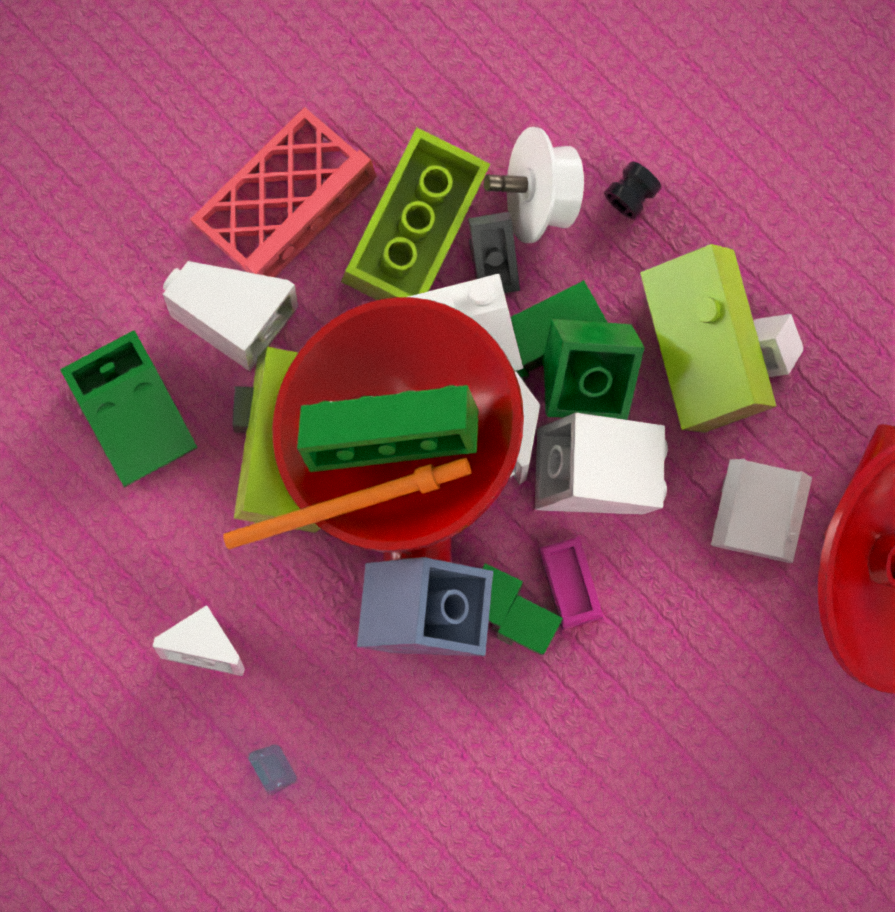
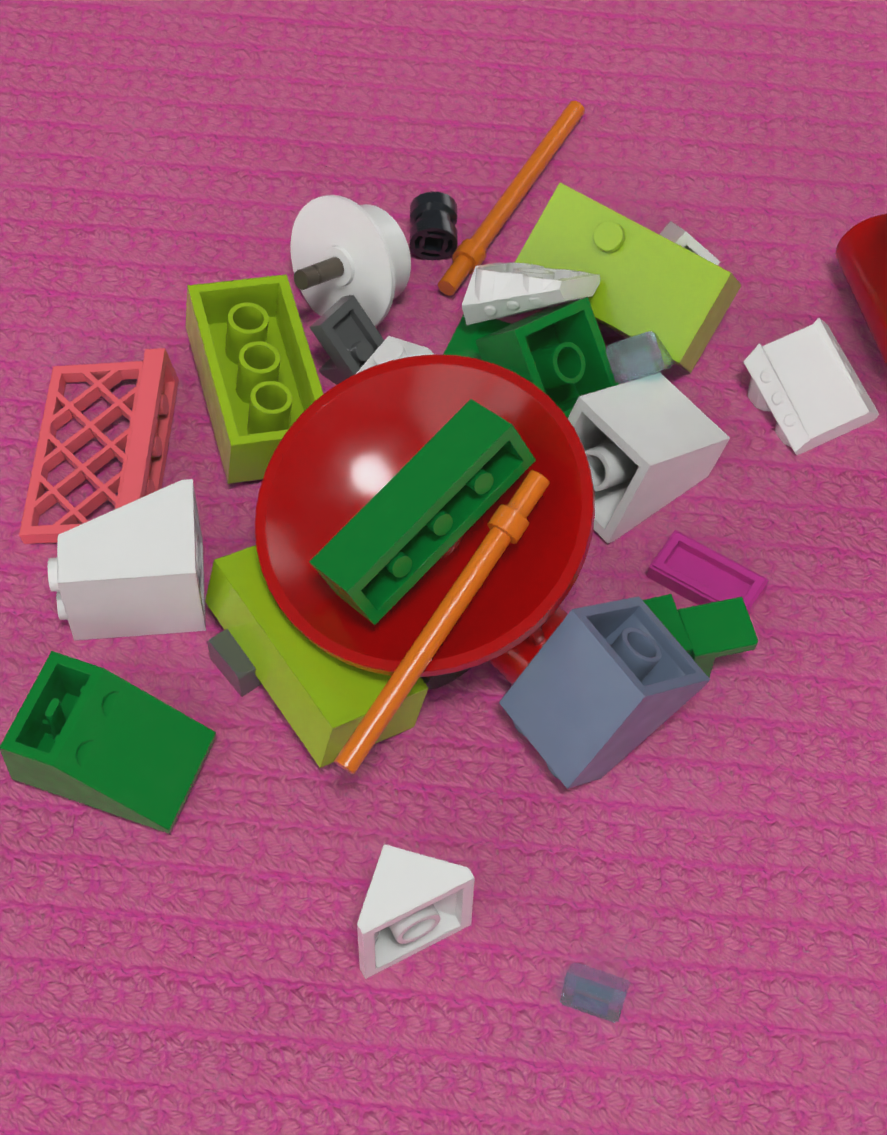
camera: 40 degrees left, 20 degrees down
none -> orange bar [438,101,585,296]
none -> white slope [462,262,600,325]
none -> clear light blue slope [606,331,674,384]

